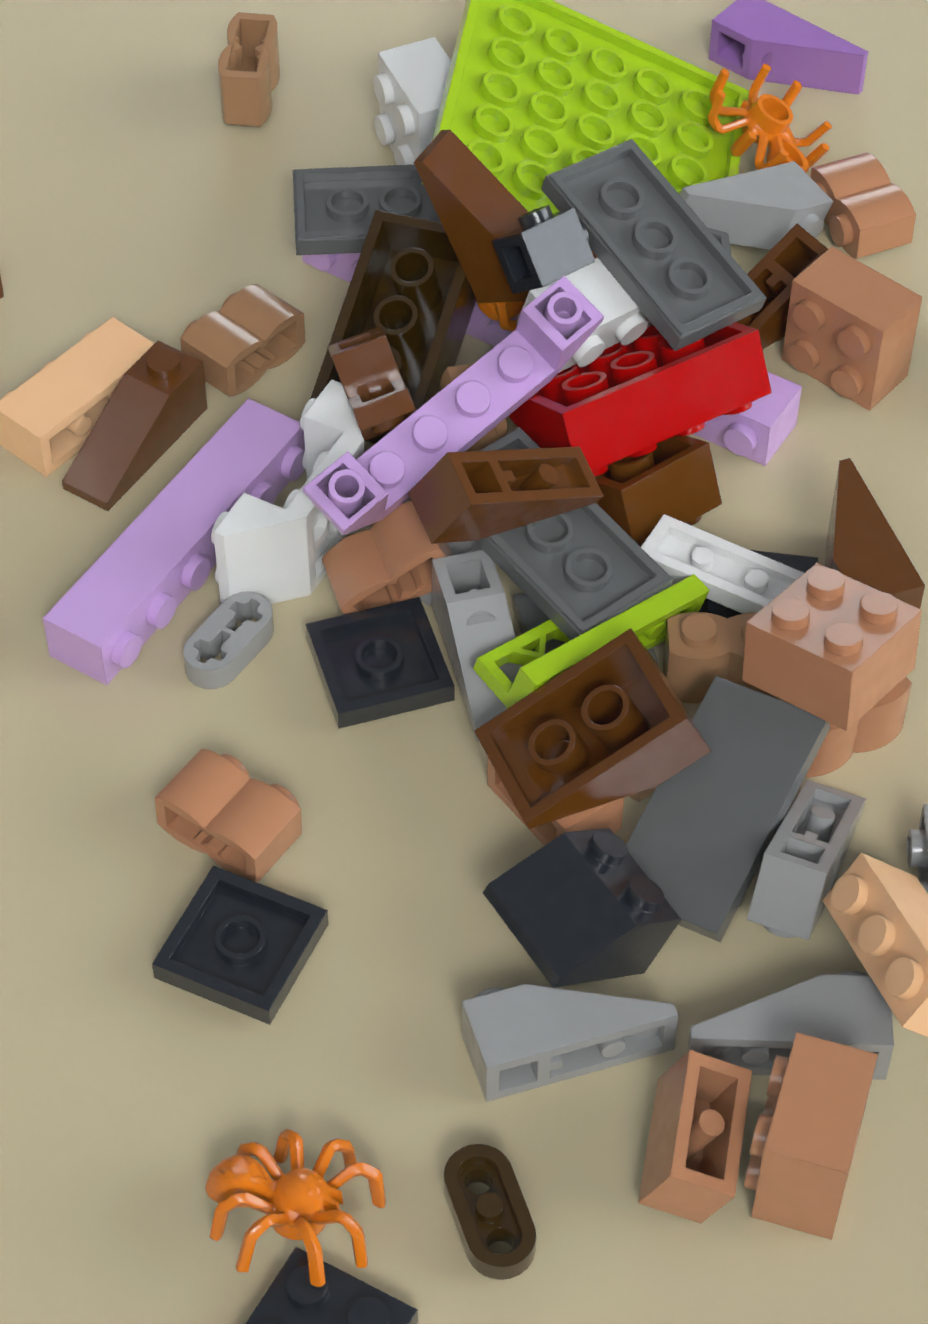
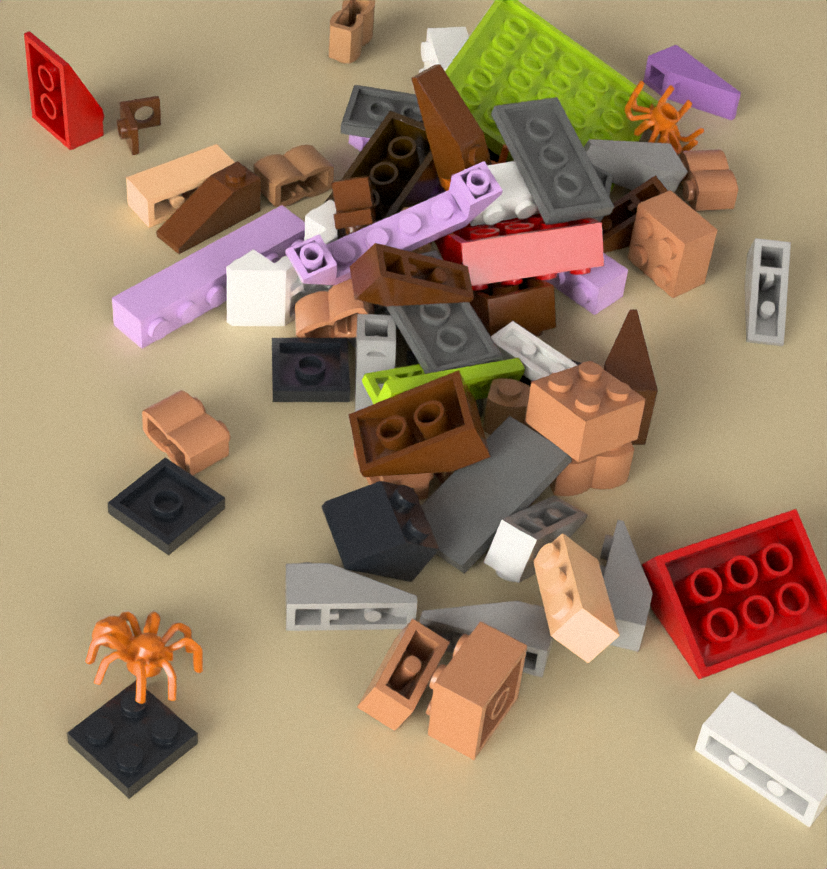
camera: 10 degrees right, 5 degrees down
light grey beam [183,592,274,689] -> none
dark brown plate [444,1144,536,1280] -> none
brick [492,205,596,294] -> none

